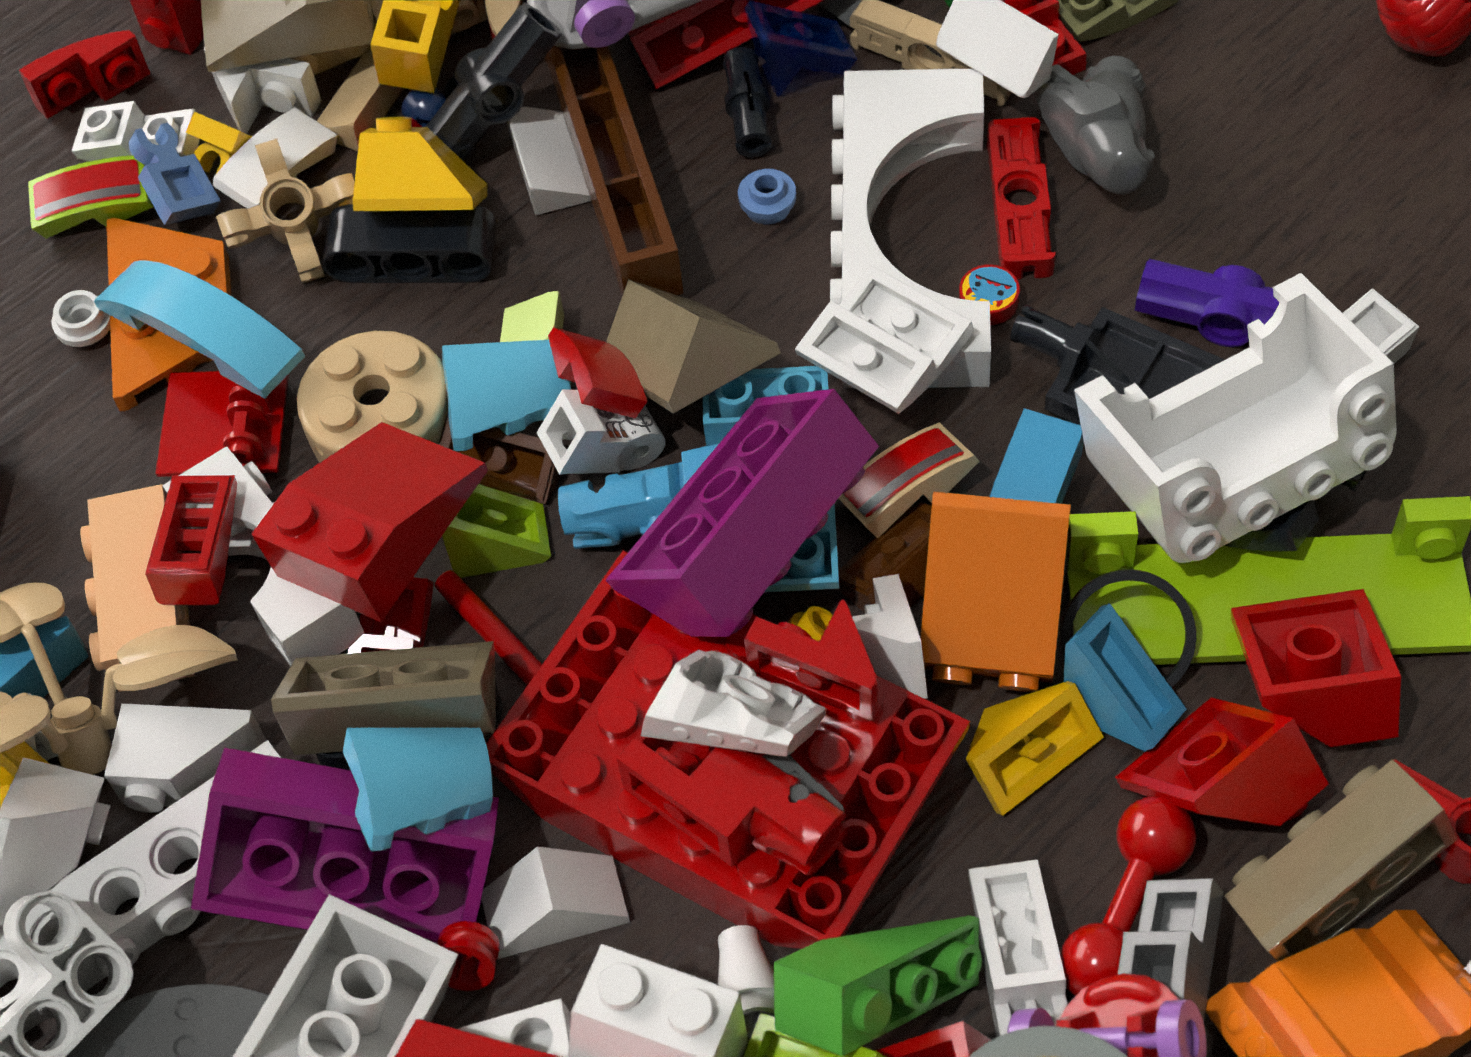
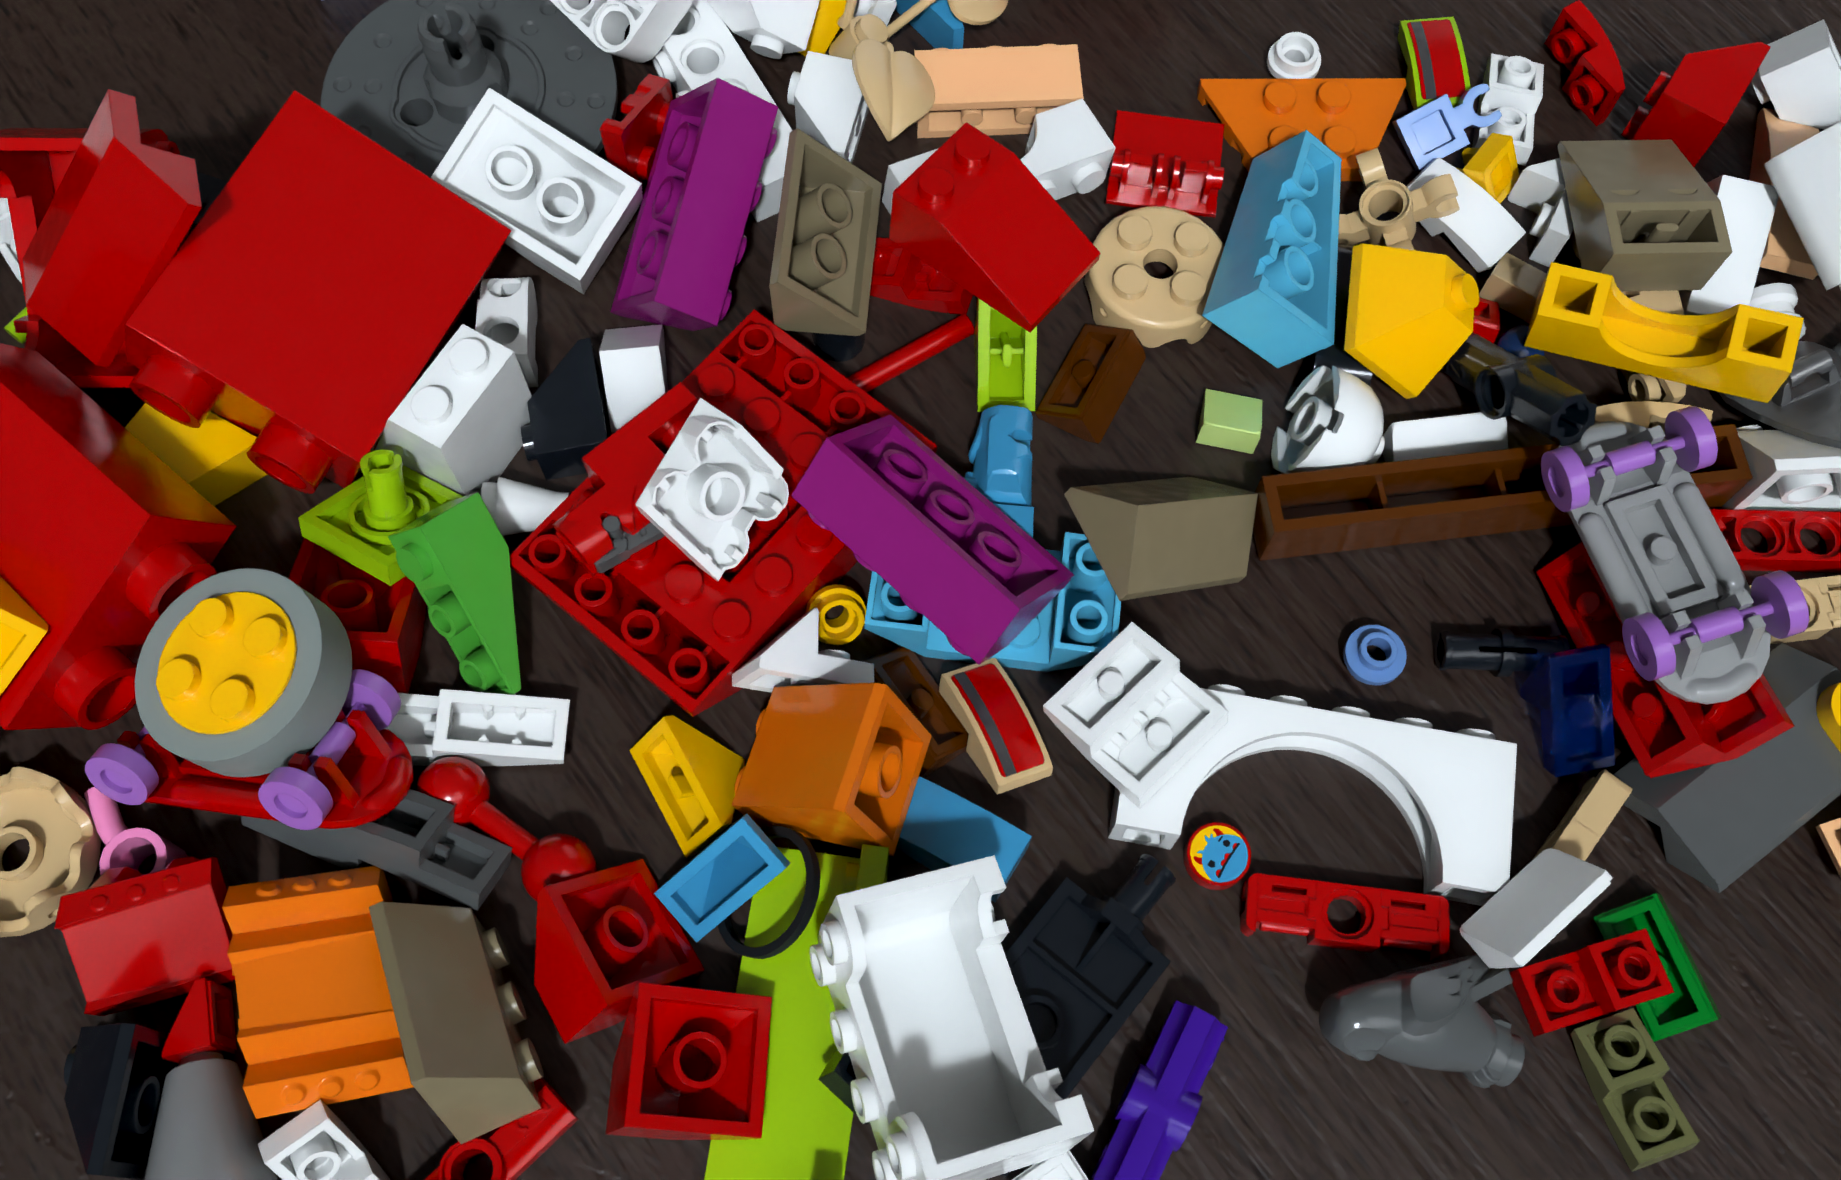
camera: 90 degrees right, 10 degrees up
medium azure slope [94,260,305,399] -> none
red slope [145,475,237,605] -> none
medium azure slope [343,728,493,851] -> none
red bush [437,921,500,991] -> none
medium azure slope [442,340,571,451] -> none
white leg [537,389,665,474] -> none
red slope [548,327,648,419] -> none
red slope [744,600,878,721] -> none
none -> black slope [521,338,611,481]
none -> red wing [600,74,673,187]
none -> medium azure wedge [1202,130,1342,368]
none -> white cylinder [1271,365,1385,474]

